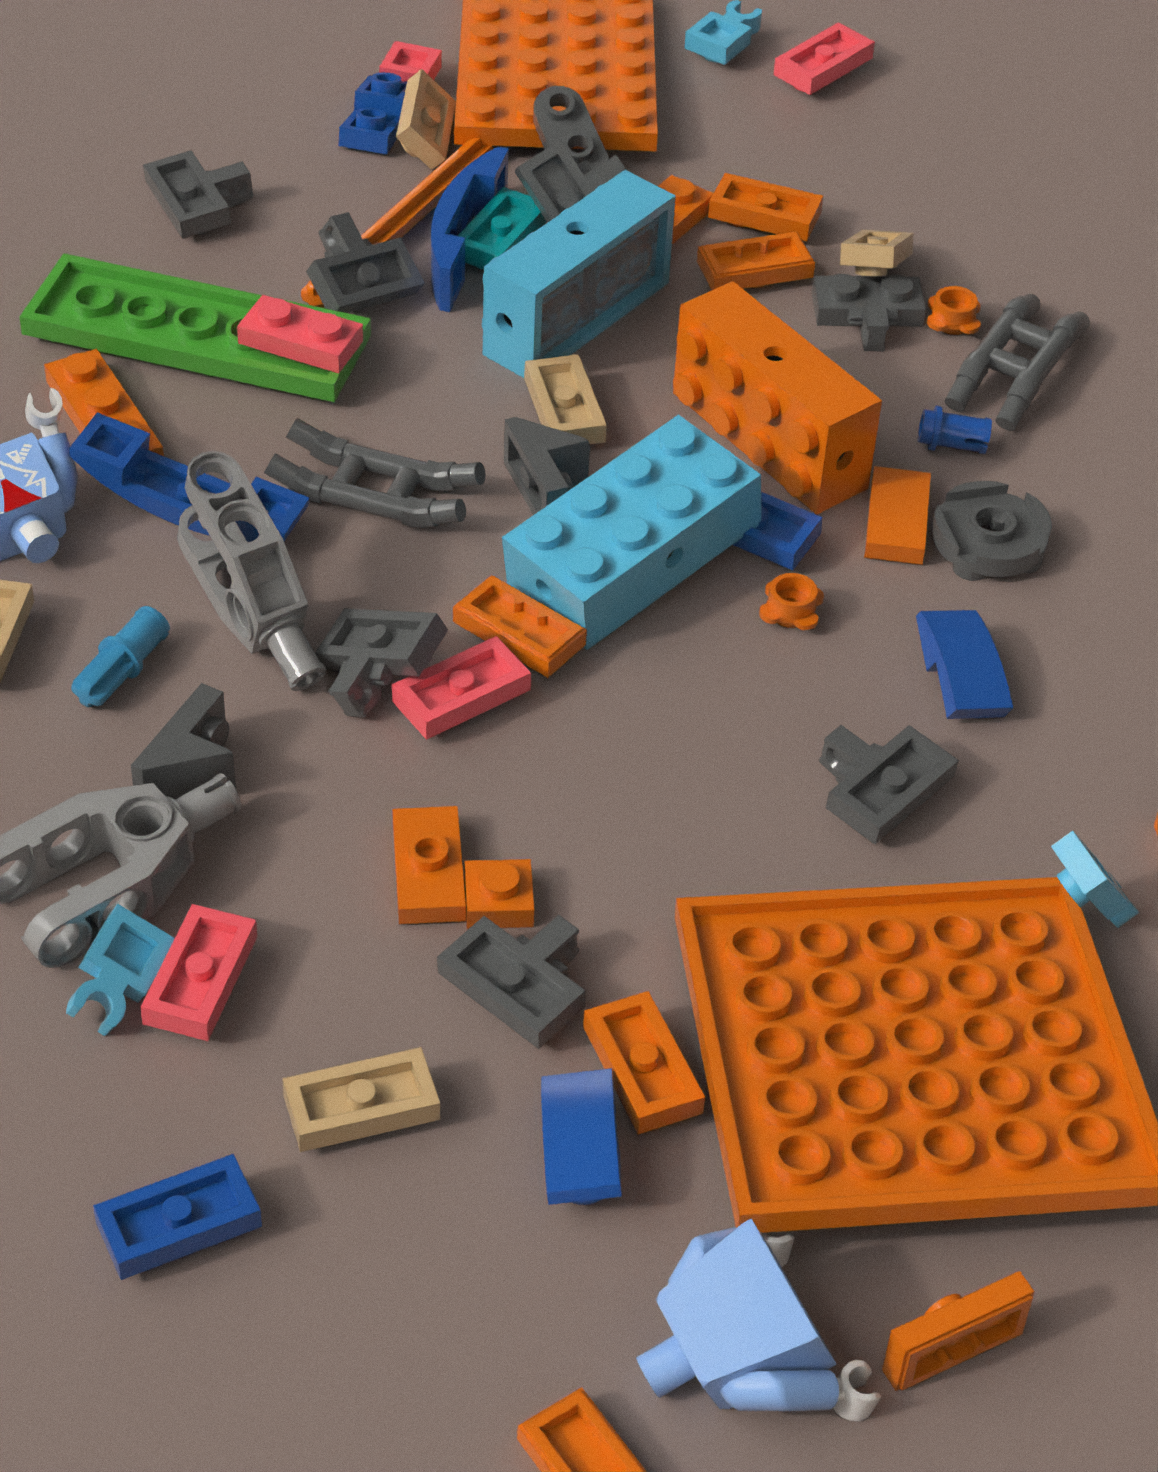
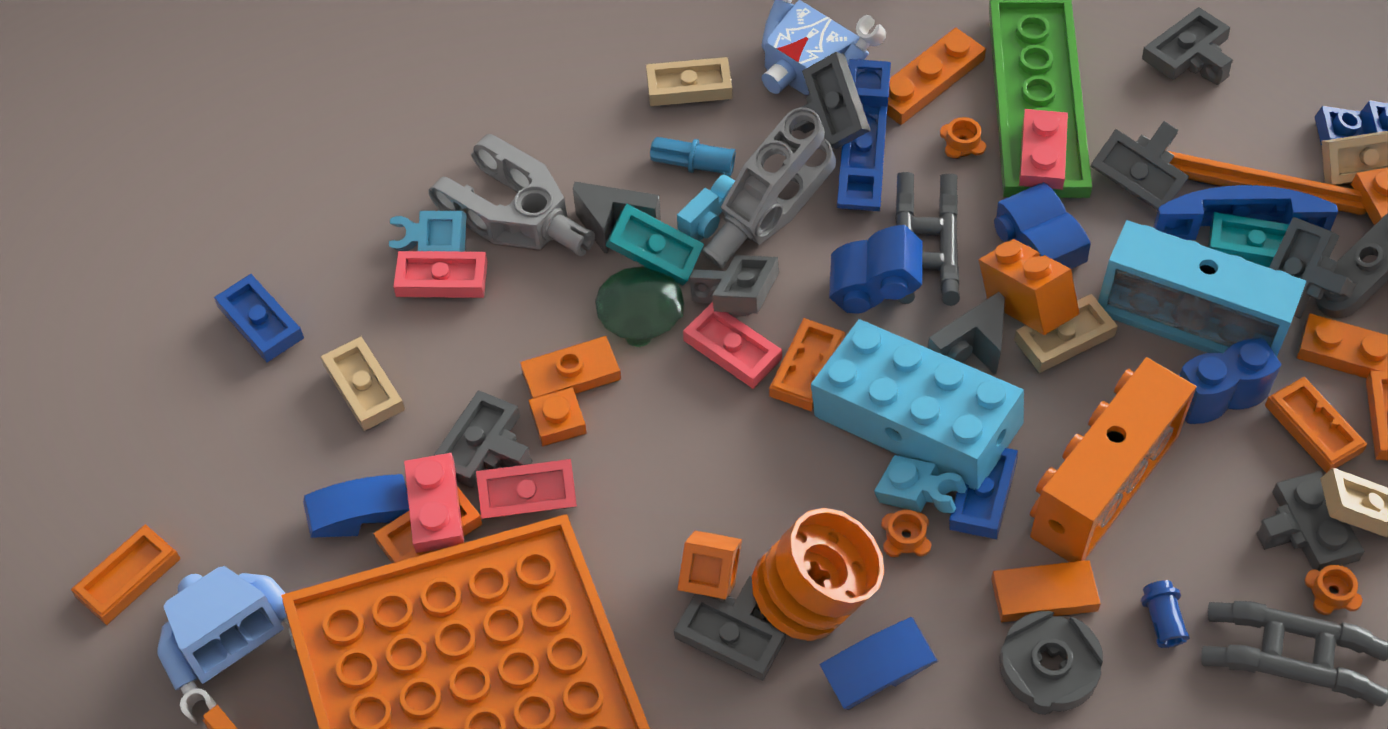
camera: 80 degrees right, 10 degrees up
none -> coral plate [404,453,464,553]
none -> coral plate [476,459,577,519]
none -> clear green dish [595,266,684,347]
none -> teal plate [605,204,704,286]
none -> medium azure plate [677,174,735,241]
none -> orange brick [677,530,742,599]
none -> orange wheel [752,508,884,641]
none -> dark grey hinge [793,52,871,149]
none -> blue brick [829,225,923,314]
none -> medium azure plate [874,455,967,513]
none -> orange plate [940,117,986,158]
none -> orange piece [978,239,1080,335]
none -> blue brick [994,182,1091,269]
none -> blue brick [1179,338,1282,424]

